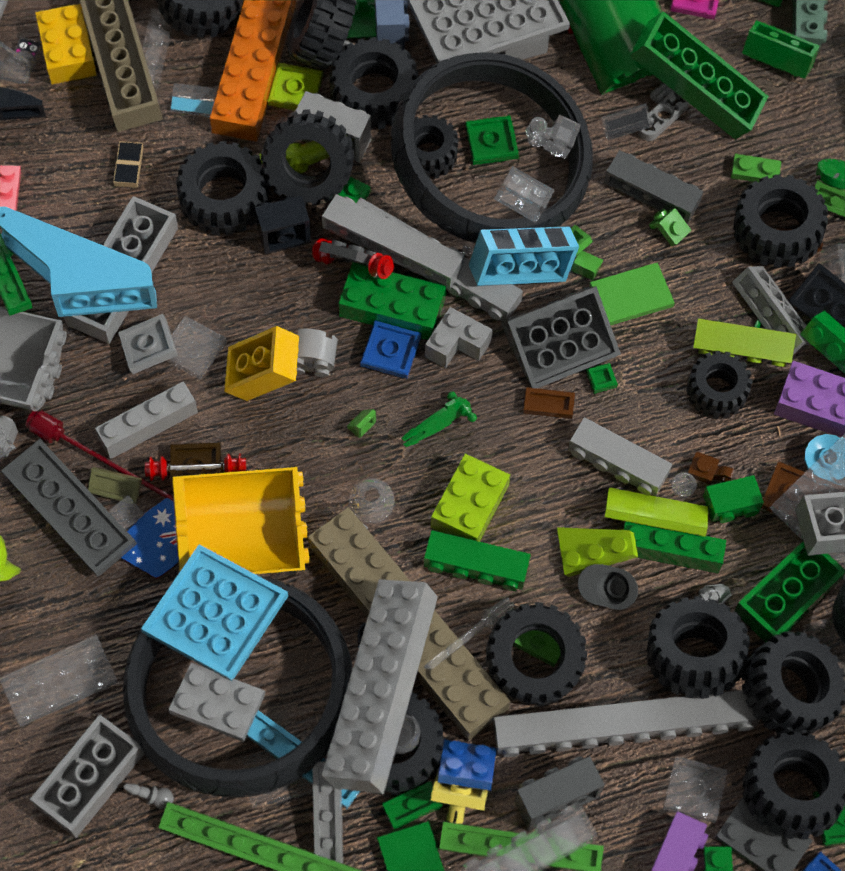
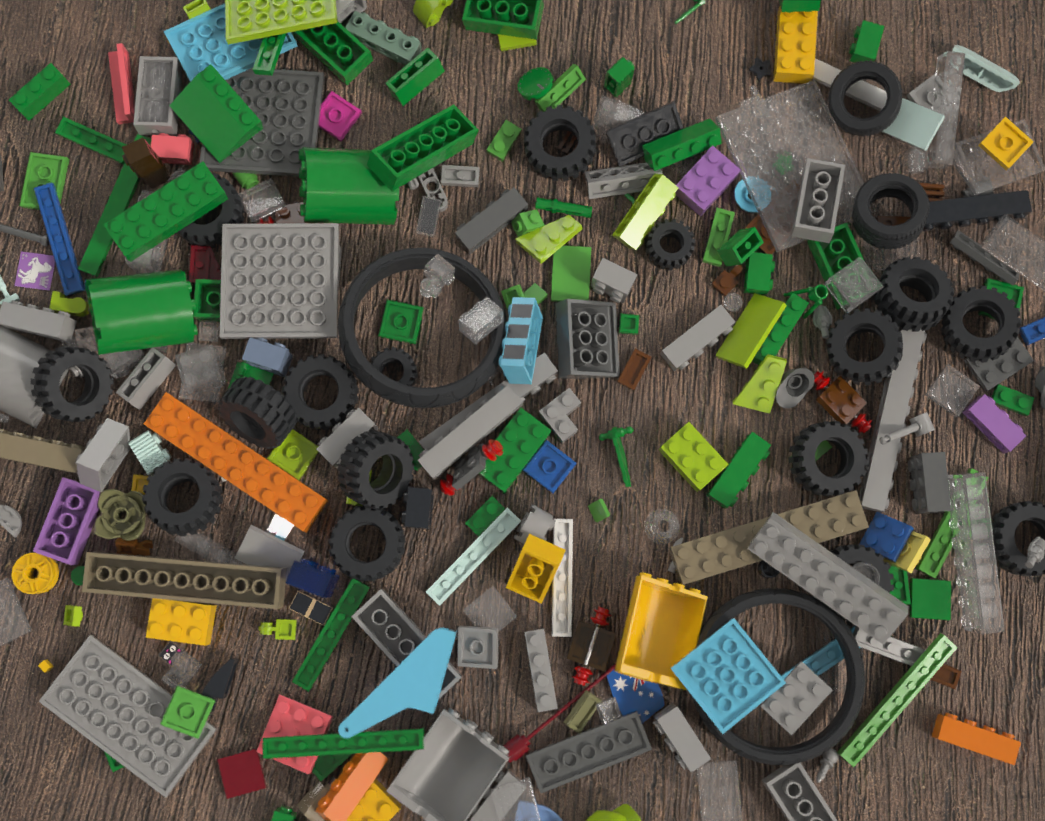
camera: 70 degrees left, 15 degrees up
clear piece [424,597,515,669] -> none
none -> light grey tile [235,525,304,584]
none -> lime plate [258,619,297,640]
none -> clear blue brick [285,558,340,598]
none -> green plate [292,578,370,692]
none -> light aqua plate [426,508,521,606]
none -> light grey plate [441,165,480,187]
none -> green plate [465,496,505,537]
none -> lime wing [515,215,582,264]
none -> green pin [535,197,592,218]
none -> white tile [552,519,573,637]
none -> light grey brick [590,258,637,303]
none -> light grey brick [653,703,711,772]
none -> bright green plate [702,208,735,267]
none -> green brick [717,227,764,266]
none -> green plant [783,284,828,319]
none -> reddish brown plate [814,371,872,434]
none -> clear brick [824,256,884,313]
none -> light grey piece [879,412,935,445]

